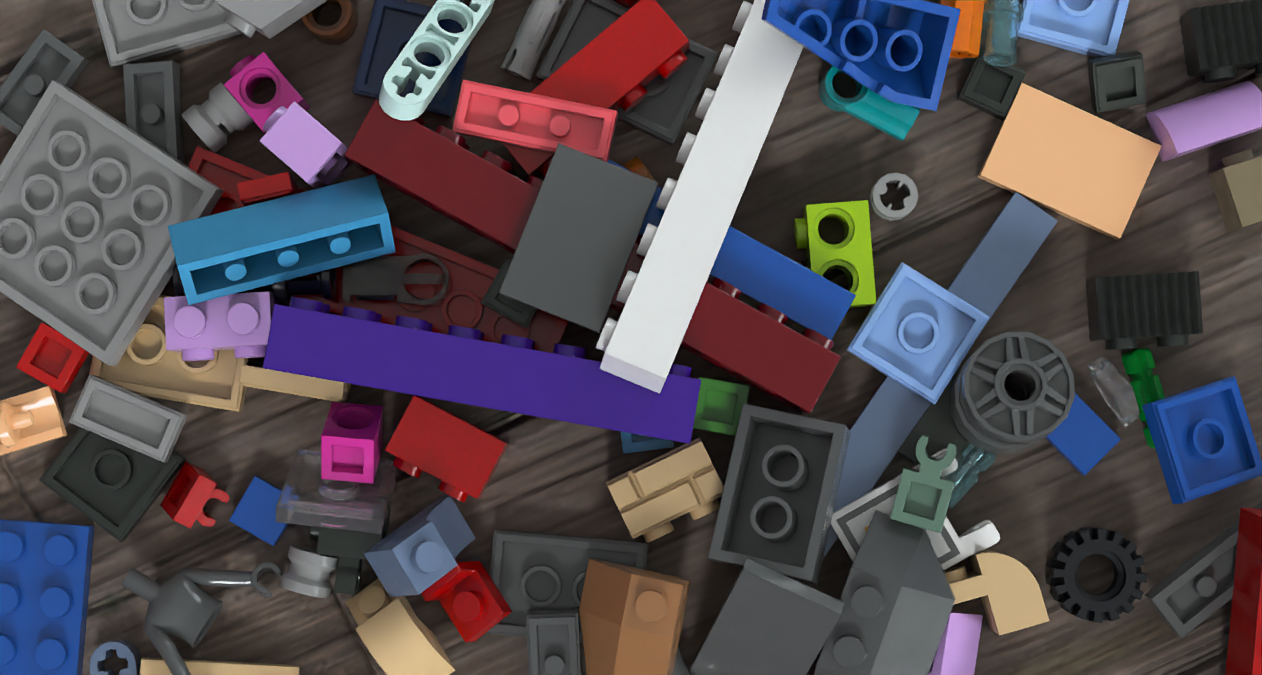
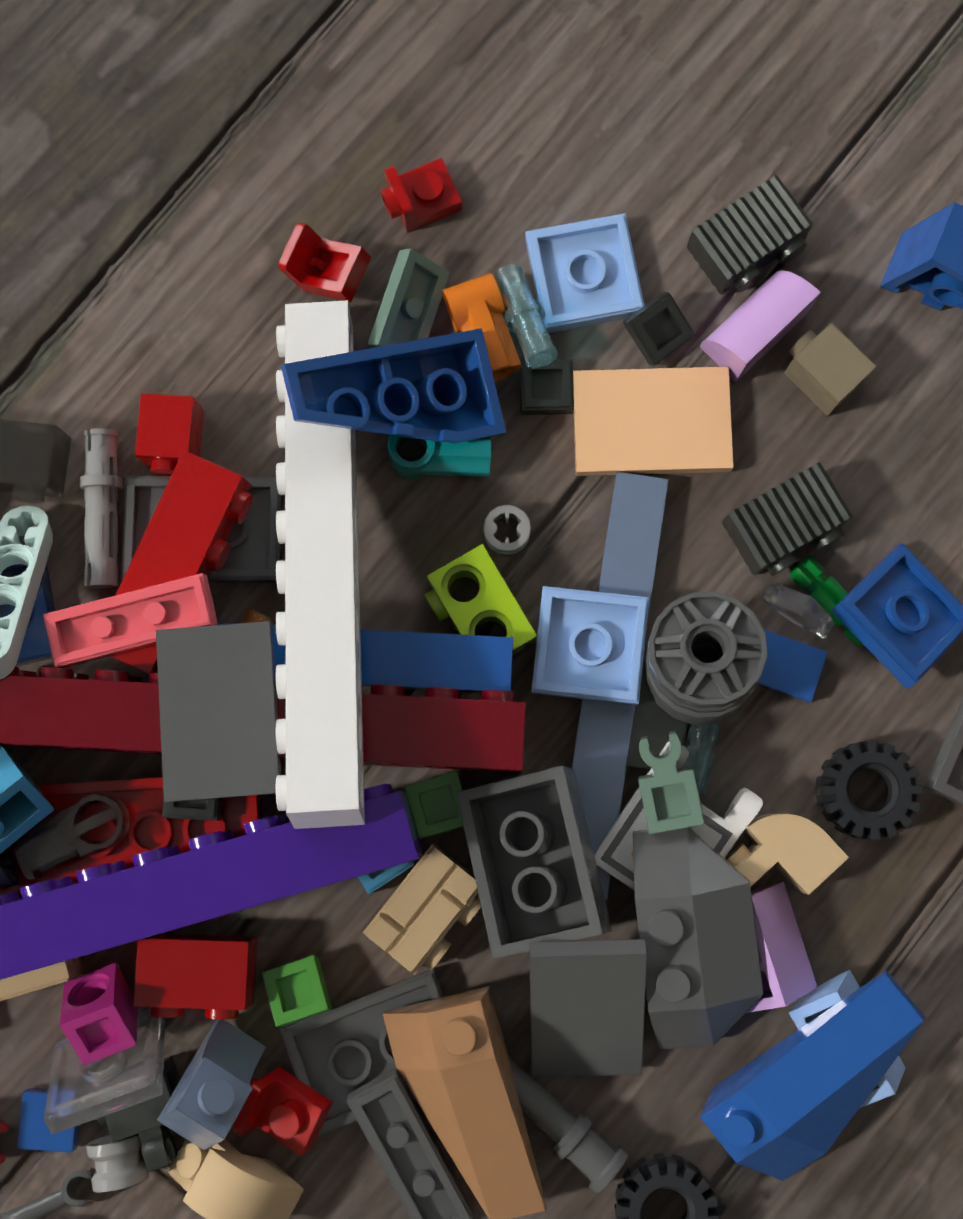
camera: 20 degrees left, 5 degrees down
none -> bright green plate [262,955,333,1028]

